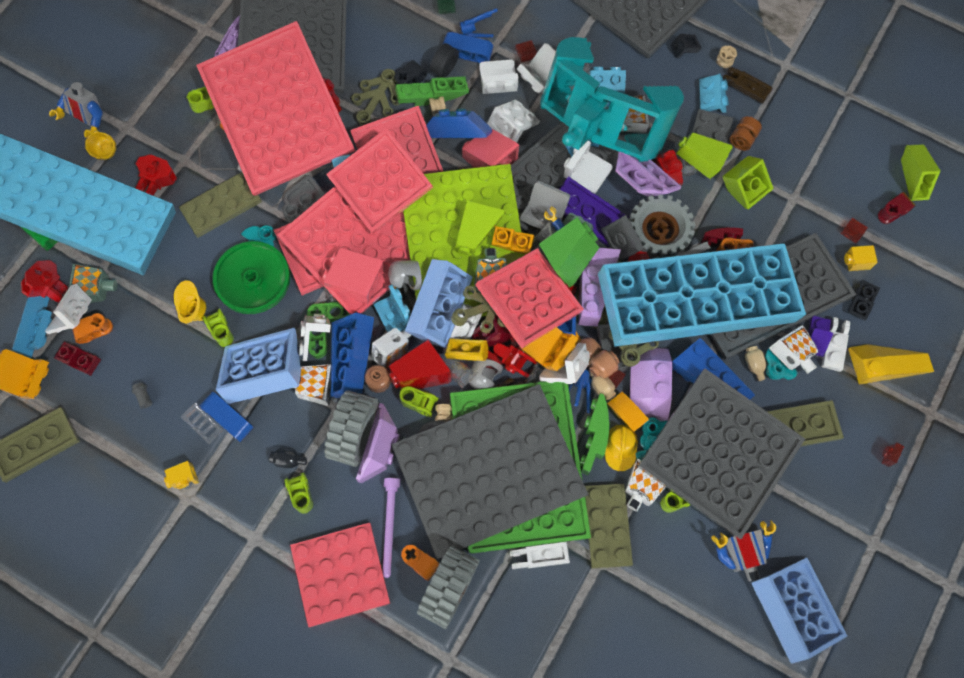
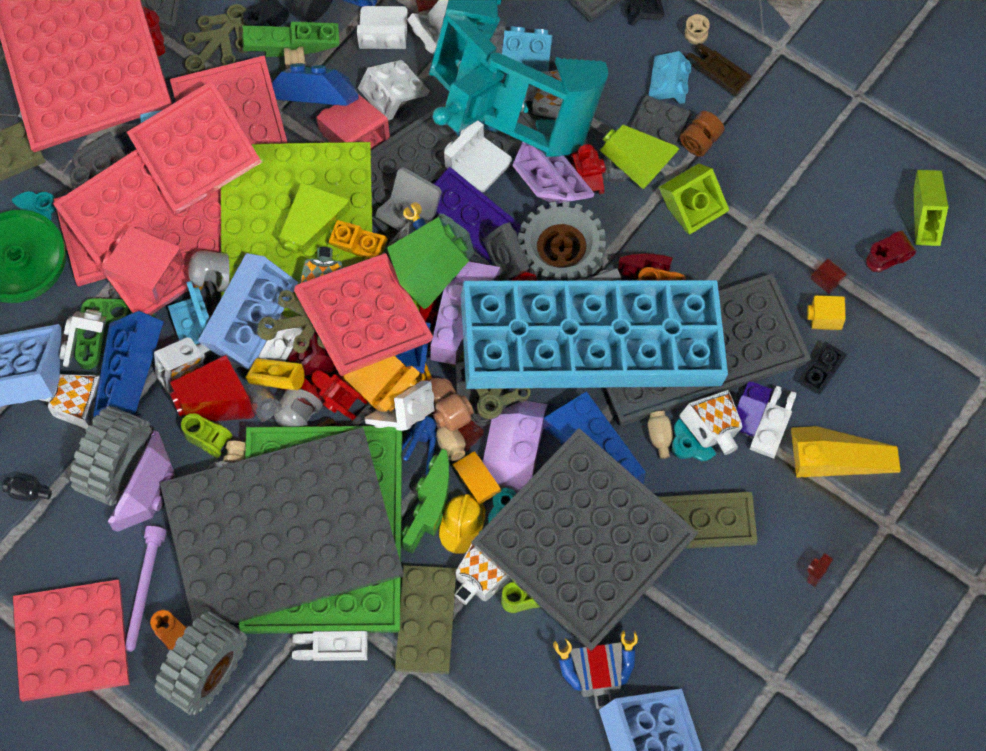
camera: 10 degrees right, 5 degrees down
lime piece [284,472,313,514] -> none
nougat head [365,365,391,393] -> none

